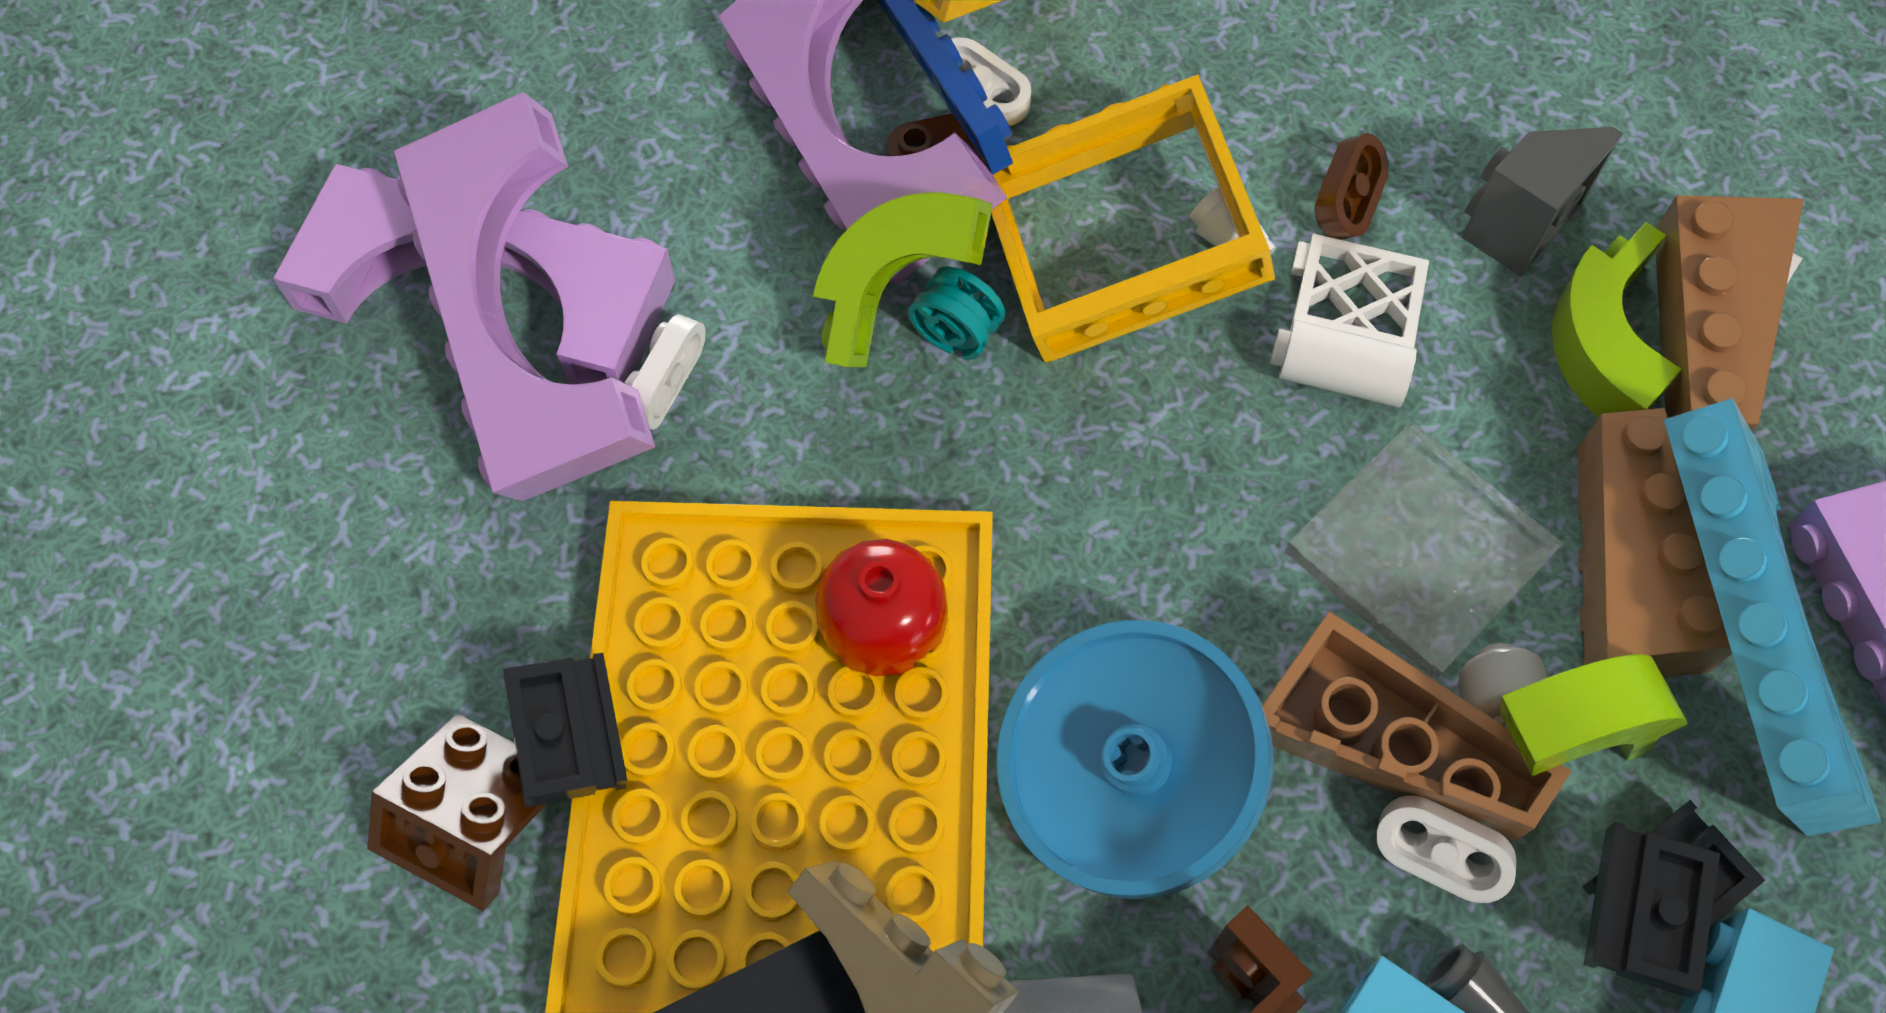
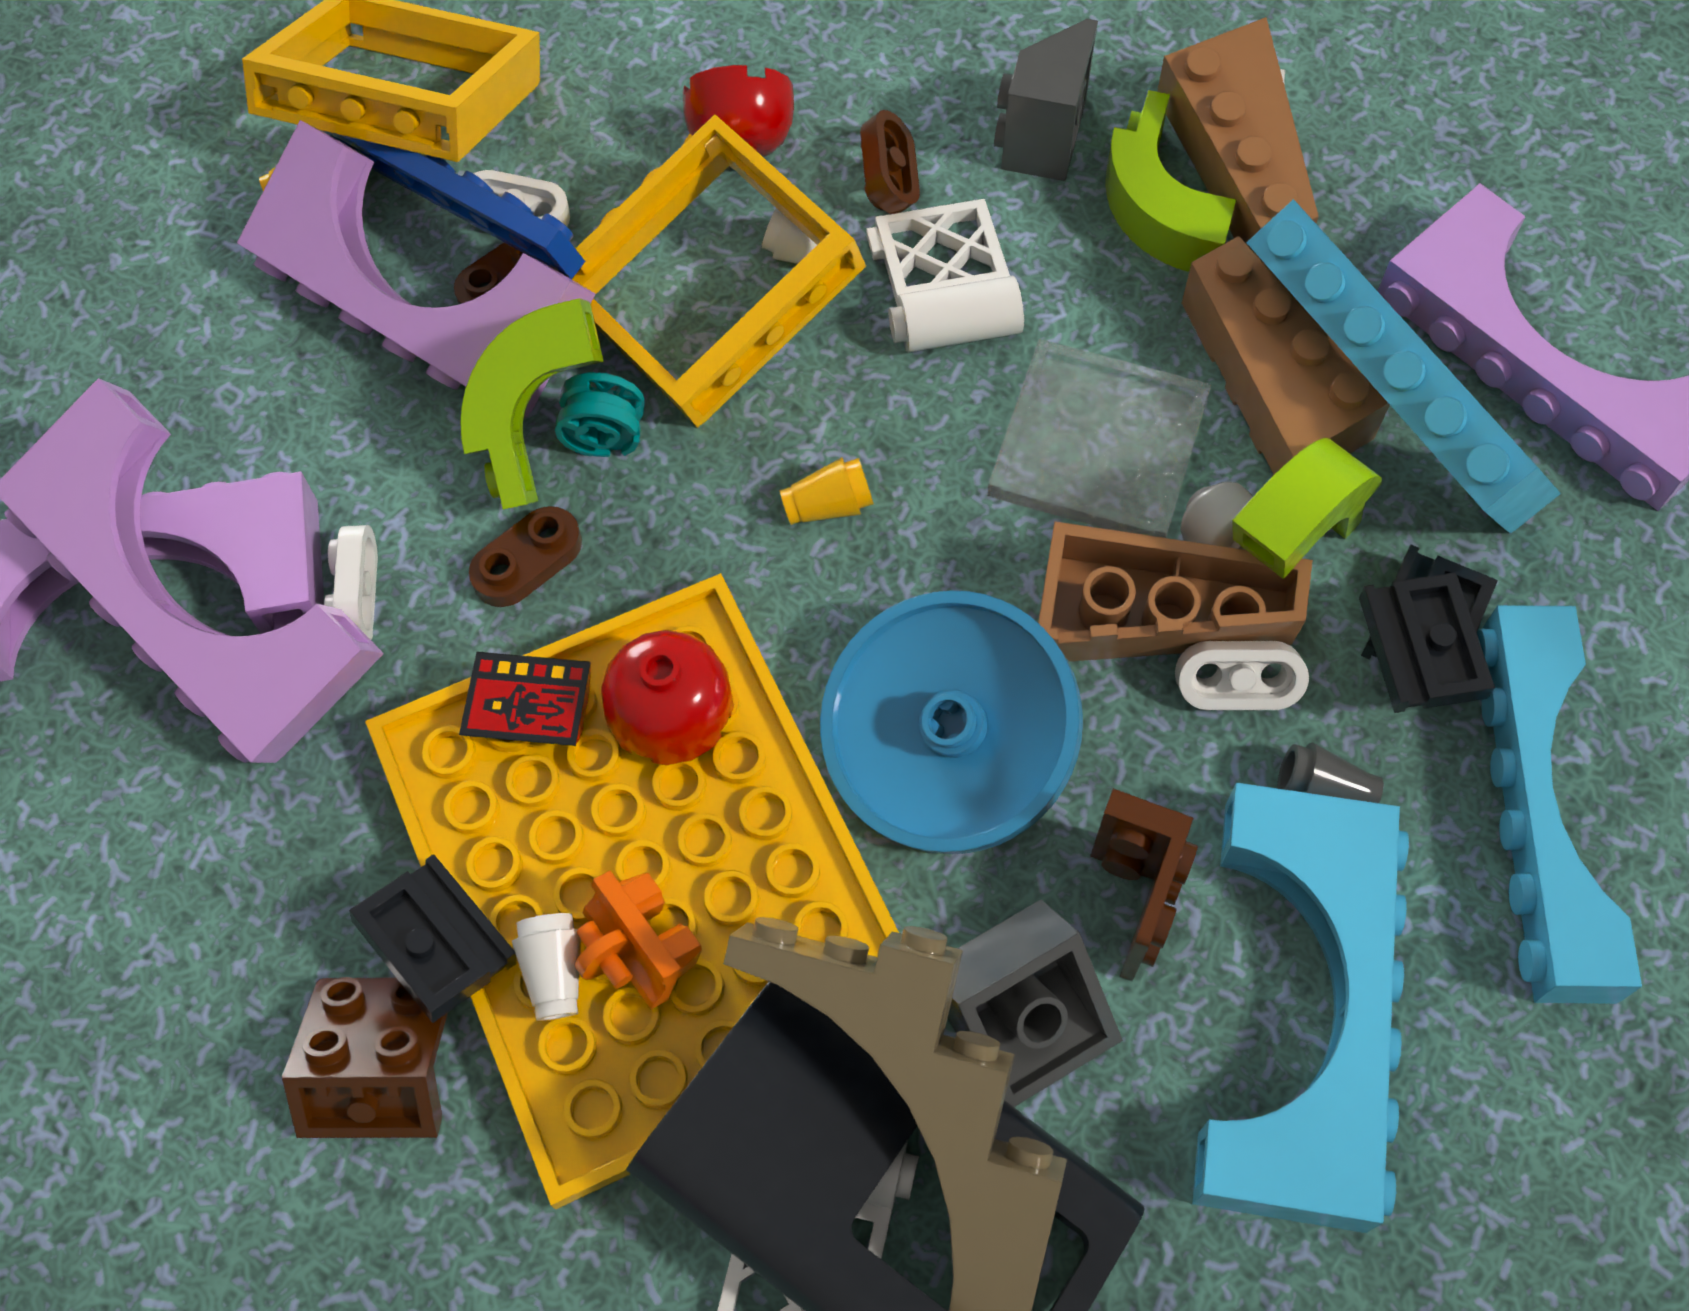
camera: 25 degrees left, 0 degrees up
none -> piece [459,652,591,746]
none -> reddish brown plate [469,506,582,607]
none -> white cone [512,913,581,1021]
none -> orange hips [575,871,702,1010]
none -> red cylinder [683,65,794,168]
none -> yellow cone [780,457,874,525]

